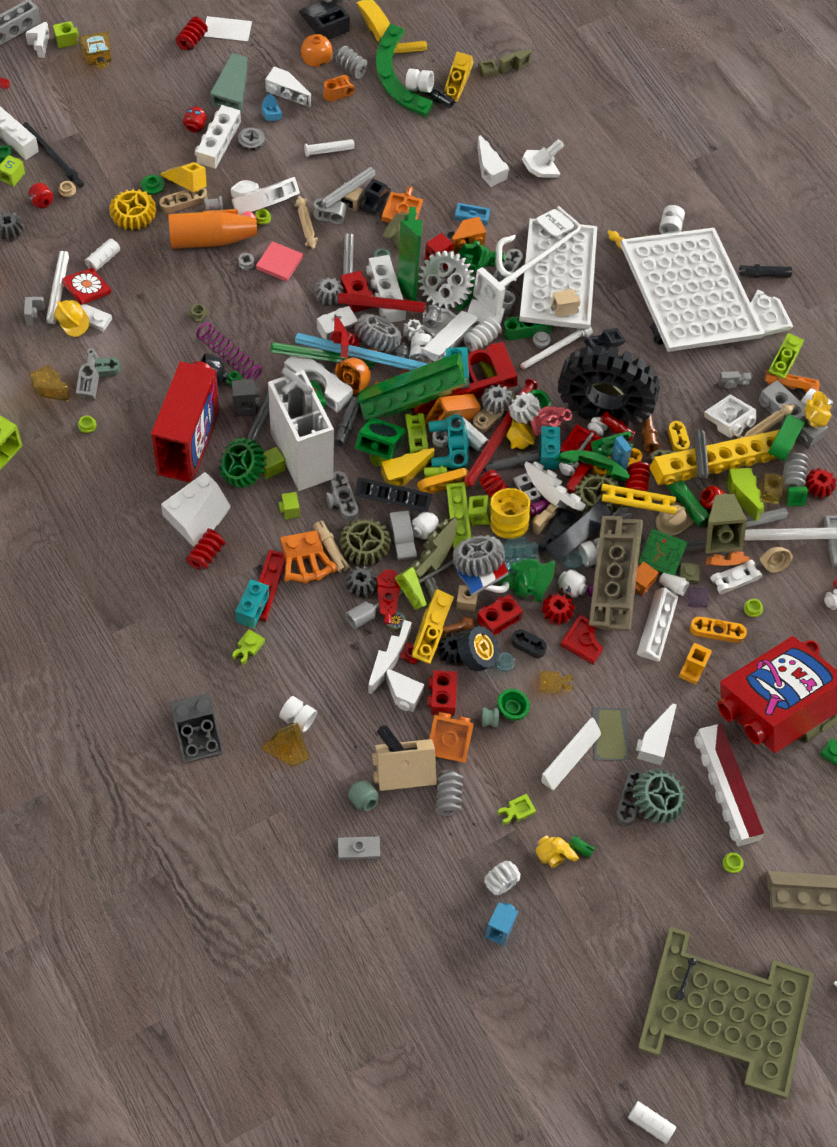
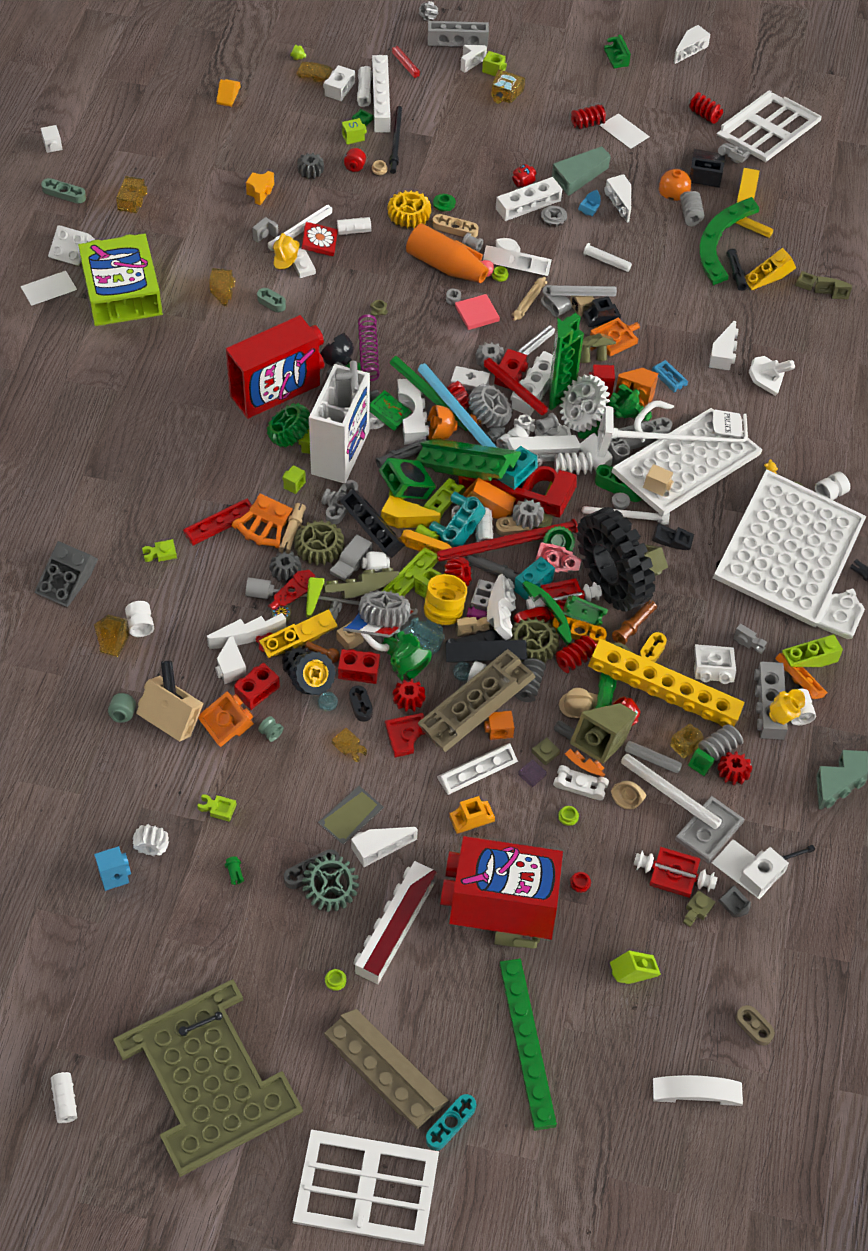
camera: 45 degrees right, 5 degrees down
light grey piece [76,348,99,400] -> none
lime plate [78,415,97,433] -> none
yellow slope [160,162,207,192] -> none
white wedge [161,472,231,547] -> none
red piece [186,528,226,570] -> none
teal brick [235,579,269,628] -> none
orange piece [323,75,355,102] -> none
red slope [334,317,349,358] -> none
light grey plate [338,836,380,860] -> none
white wheel [406,69,434,93] -> none
light grey piece [435,770,463,816] -> none
green hat [497,688,530,721] -> none
yellow piece [506,419,535,450] -> none
white gear [509,392,541,424] -> none
yellow head [535,836,579,868] -> none
white slope [541,718,601,790] -> none
white head [558,570,587,598] -> none
red pin [600,412,635,441] -> none
yellow bar [601,484,677,515] -> none
dark azure plate [610,435,632,469] -> none
green tile [638,529,687,575] -> none
white cone [659,573,689,596] -> none
light orange beam [690,617,747,643] -> none
dark grey axle [694,430,709,479] -> none
lime slope [726,468,764,521] -> none
tan wheel [737,404,795,439] -> none
green beam [768,414,805,461] -> none

